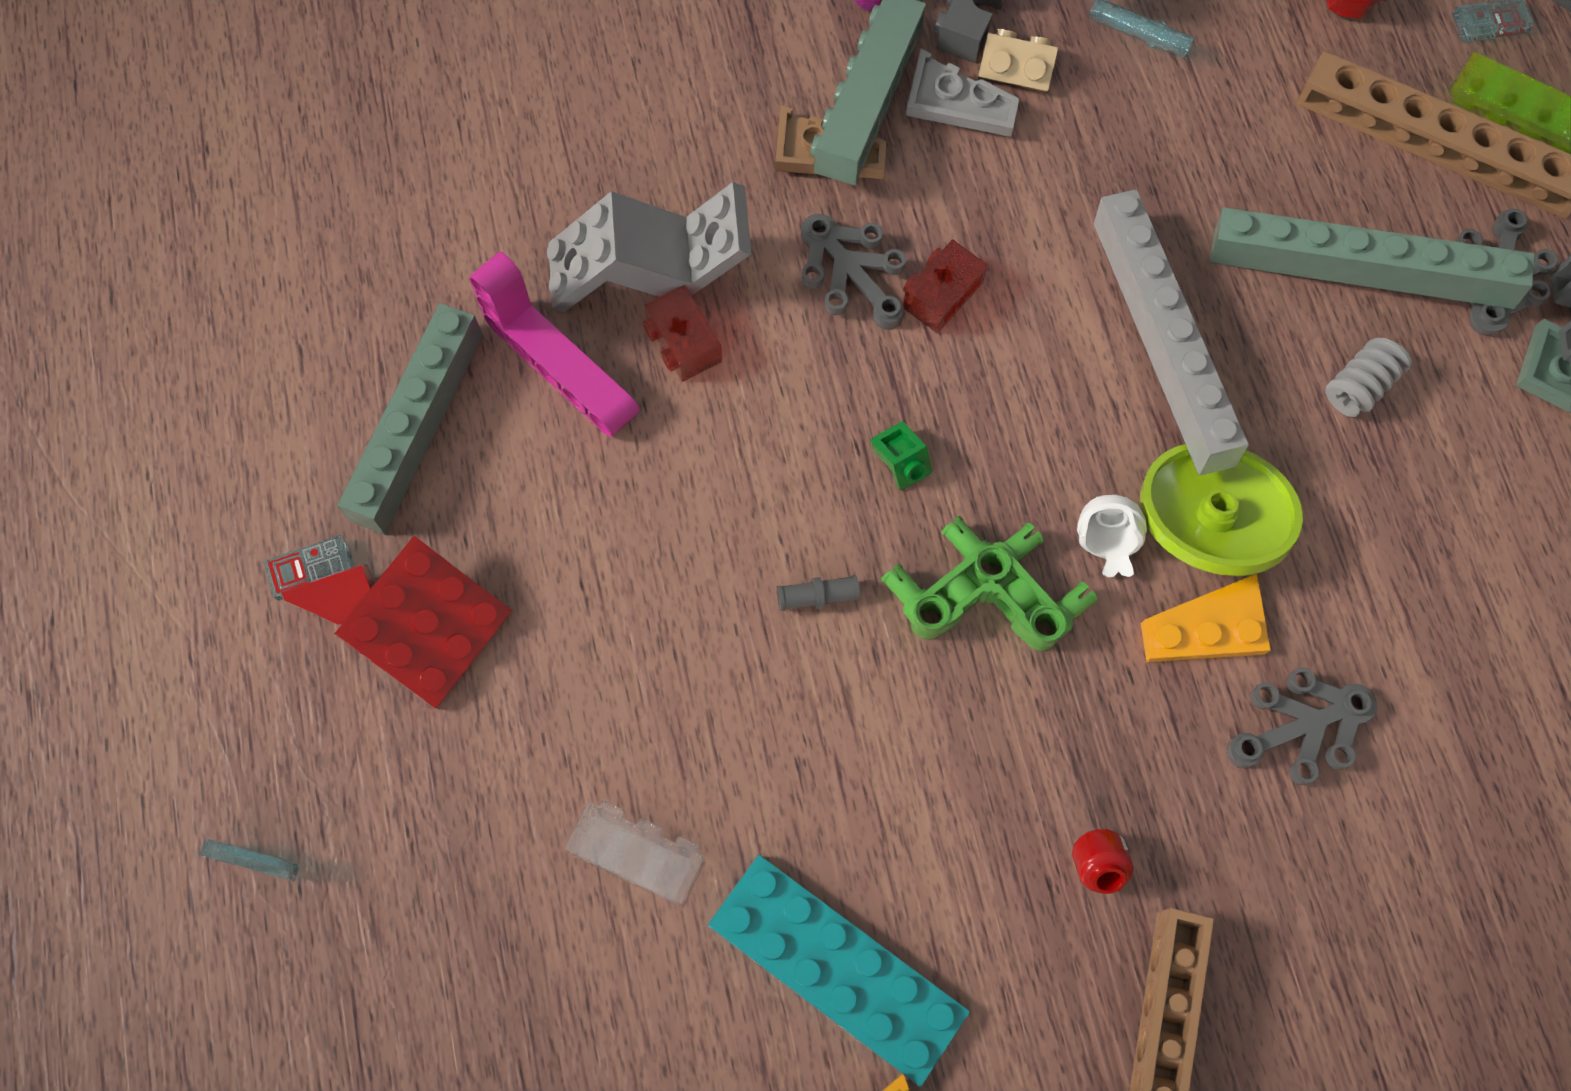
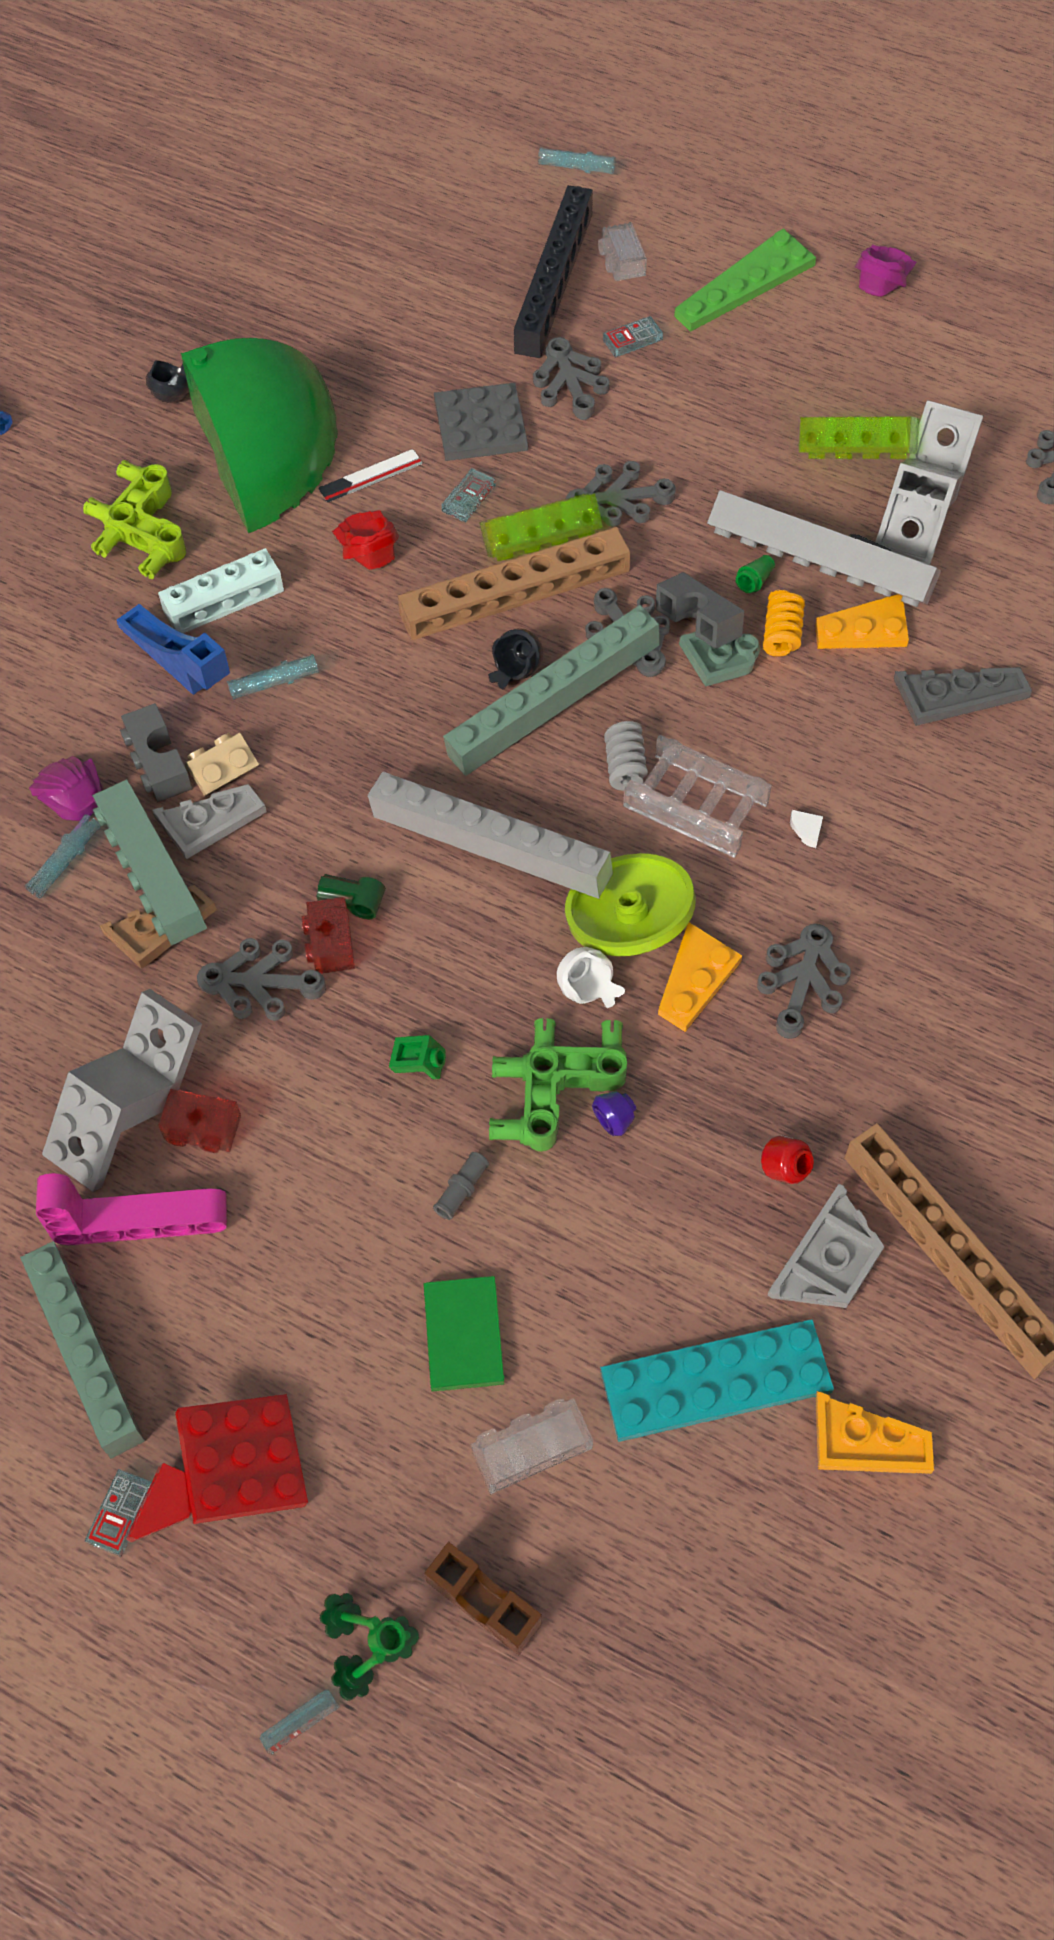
camera: 45 degrees left, 10 degrees down
none -> clear light blue pin [25,814,101,899]
none -> dark green piece [316,874,386,920]
none -> dark green plant [319,1593,419,1701]
none -> green tile [423,1276,505,1392]
none -> reddish brown arch [424,1541,542,1656]
none -> black hat [488,628,544,690]
none -> dark purple cone [592,1091,636,1136]
none -> clear fence [623,735,772,858]
none -> light grey wing [767,1184,885,1308]
none -> white tile [790,810,823,848]

